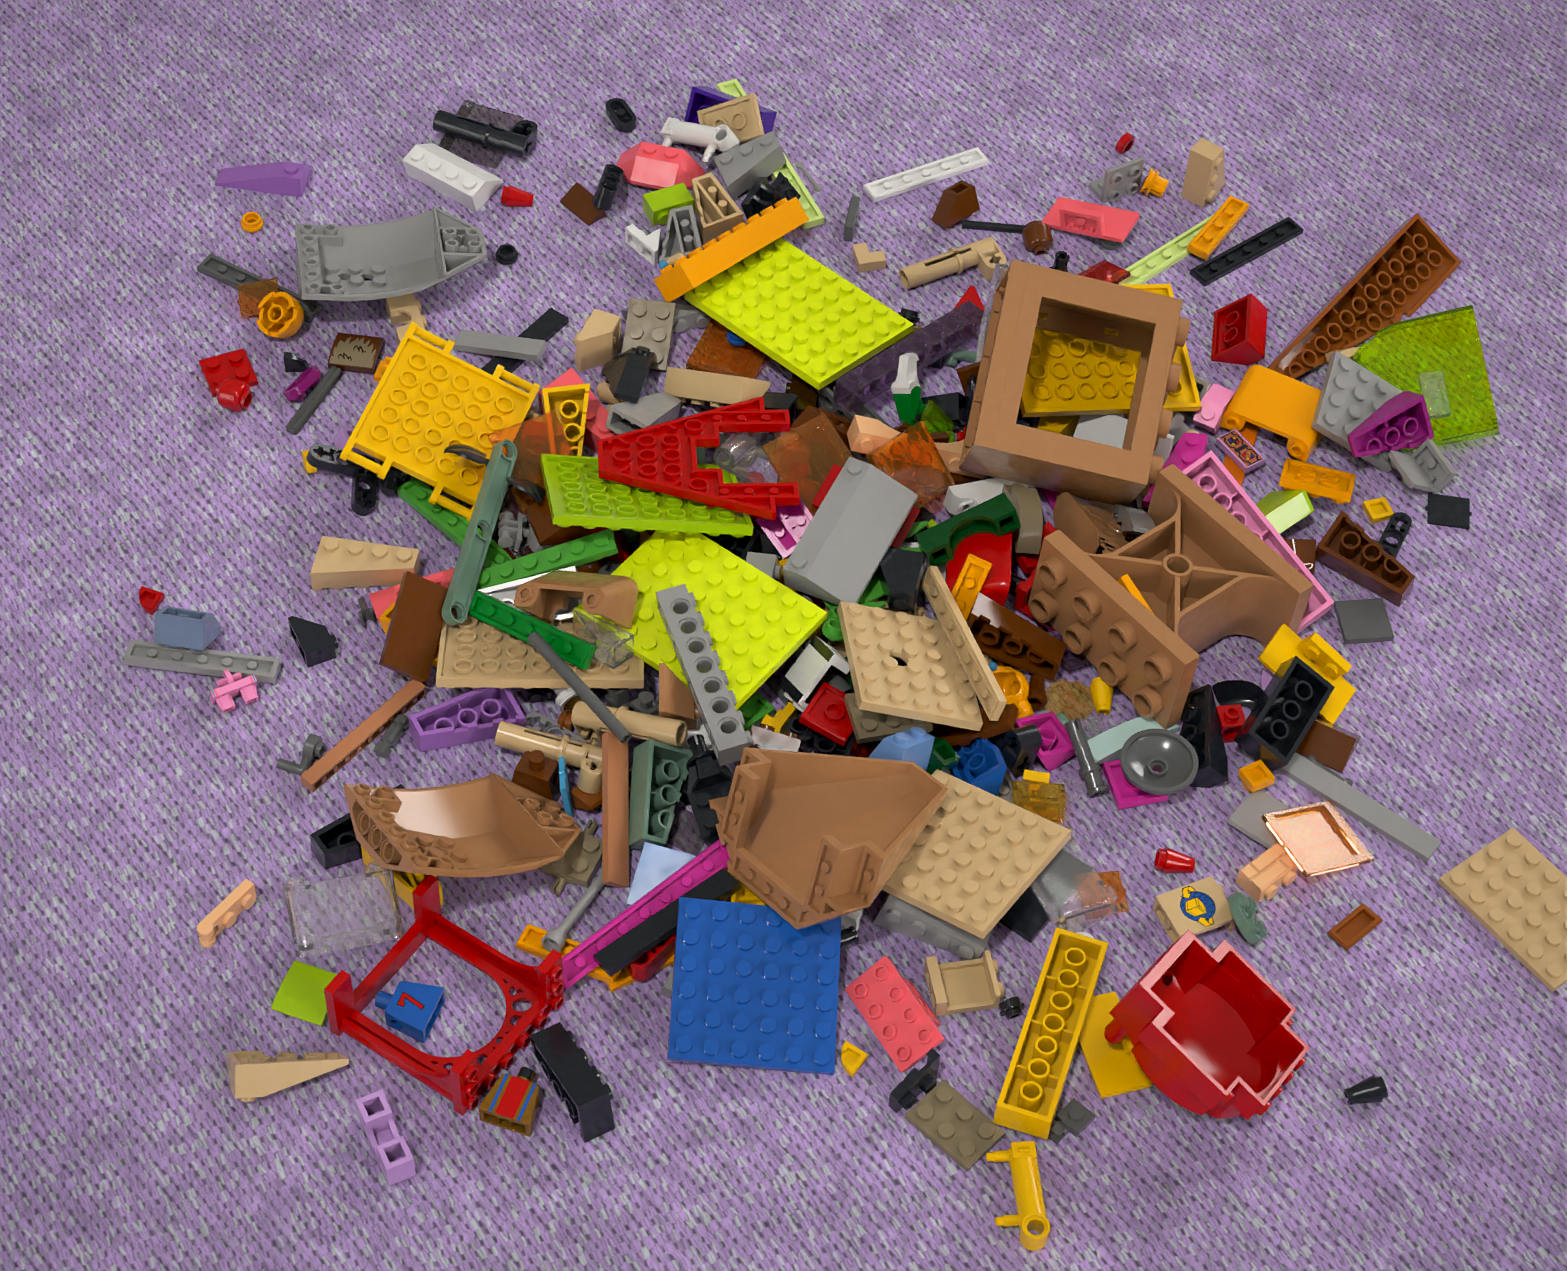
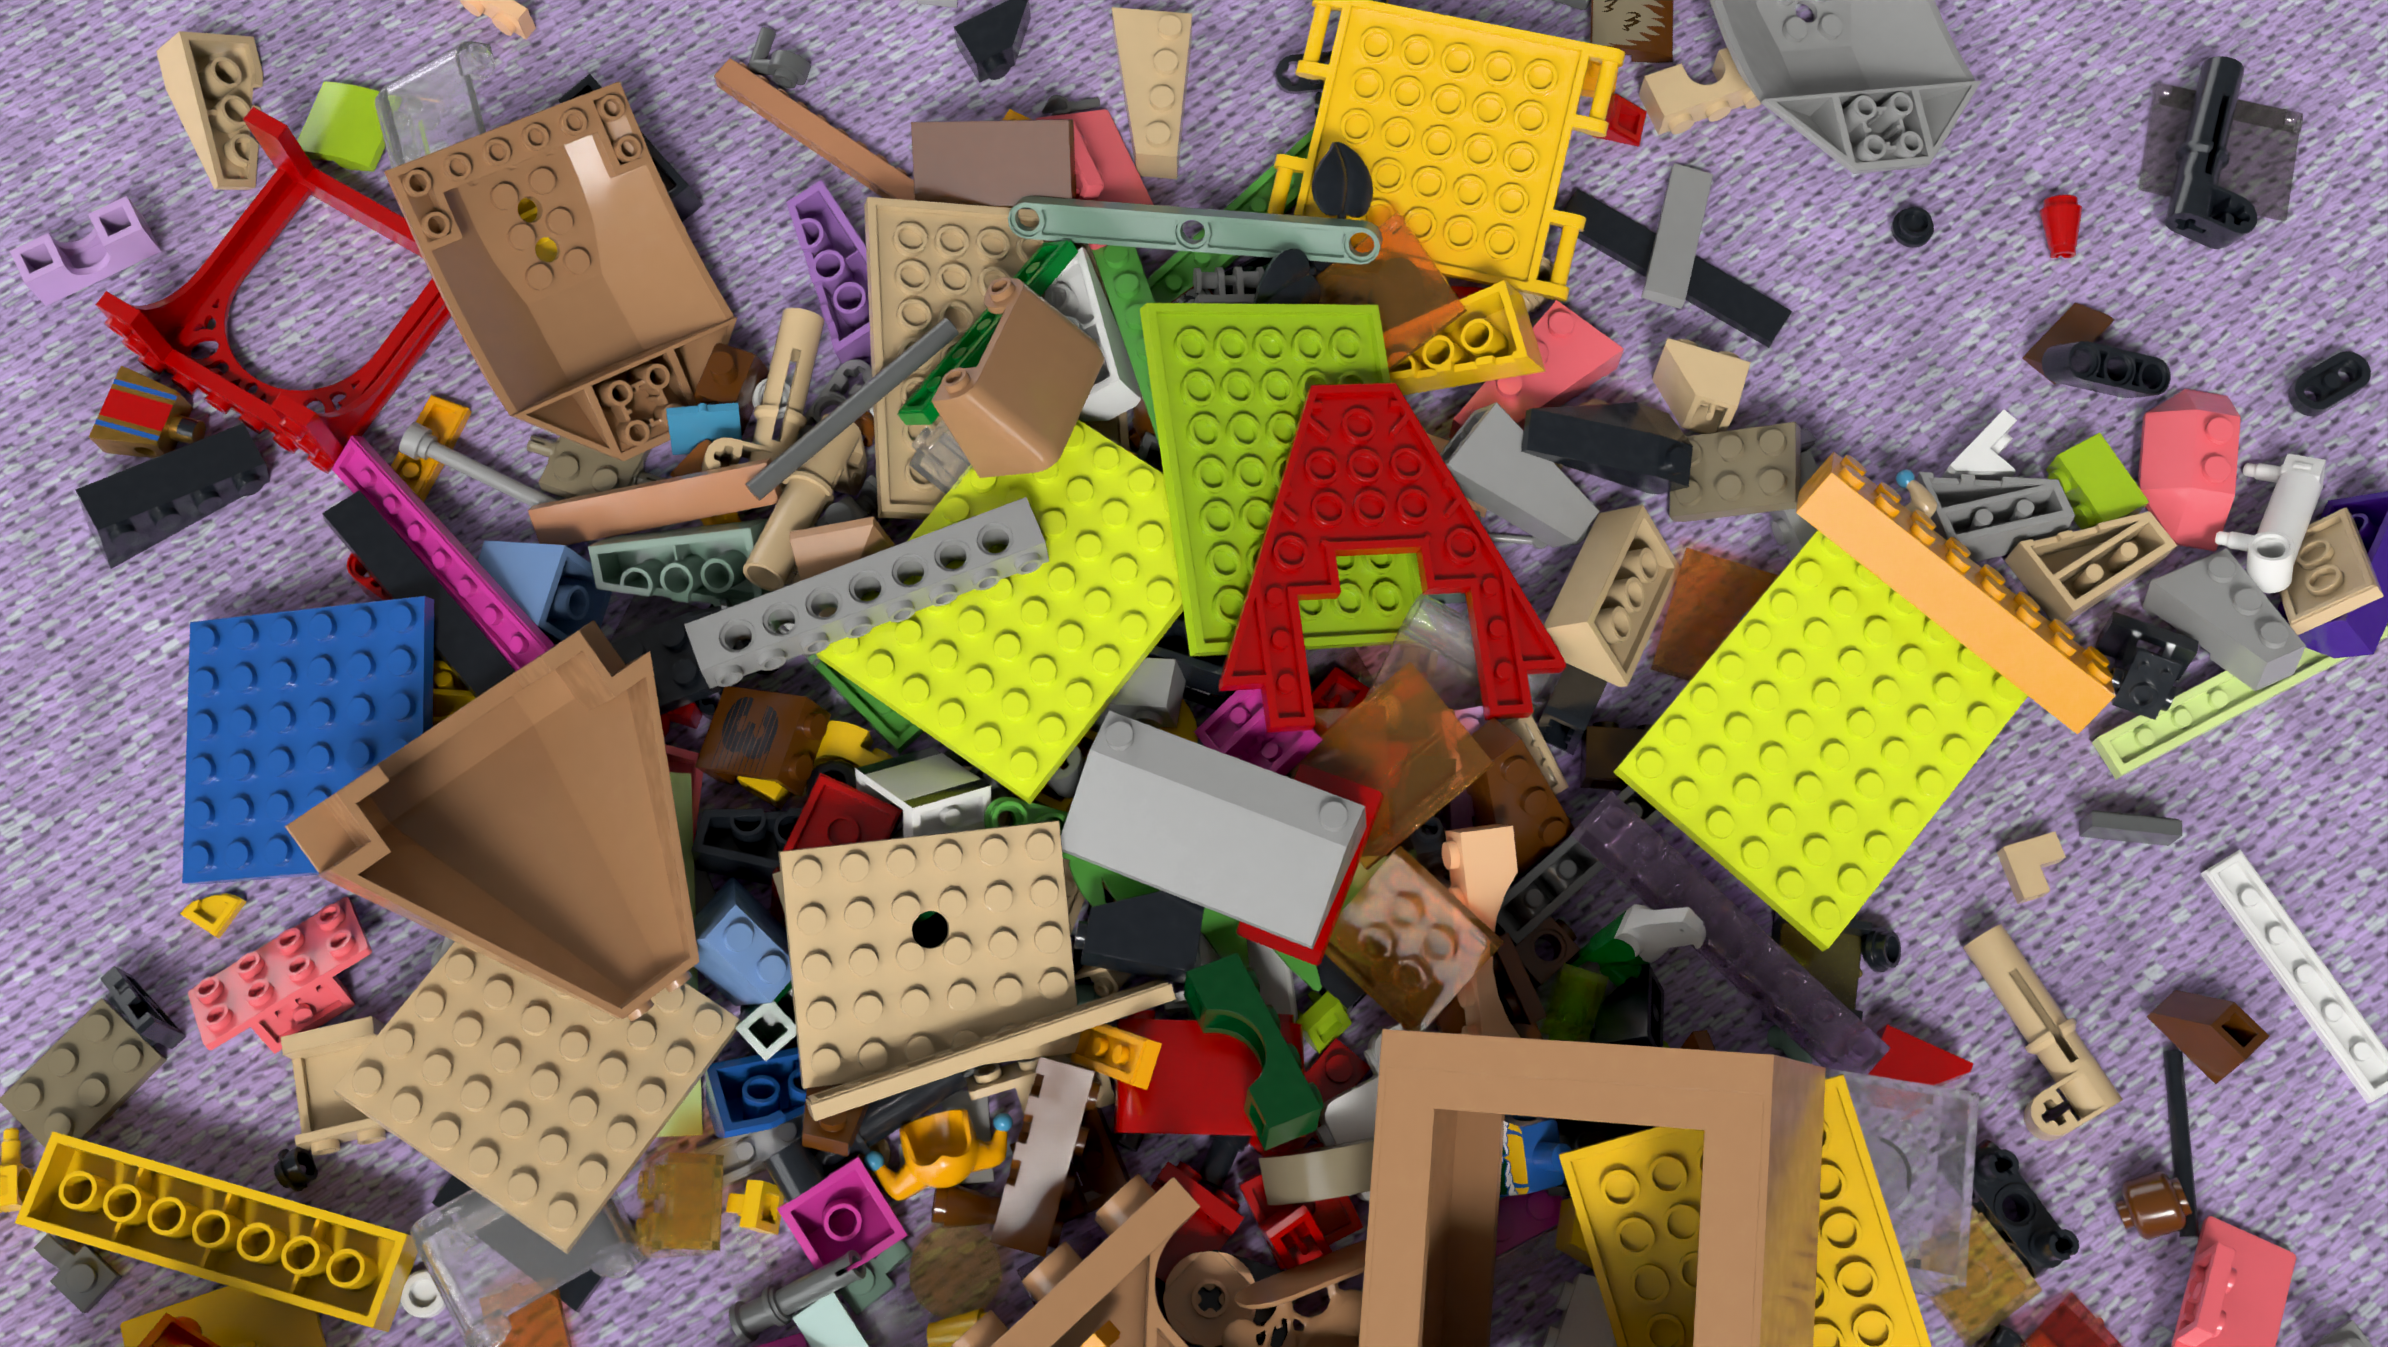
camera: 90 degrees right, 20 degrees up
dark grey axle [374,714,409,758] -> none
blue torso [375,981,445,1044] -> none
white slope [402,143,503,212] -> none
light grey hinge [796,161,822,192] -> none

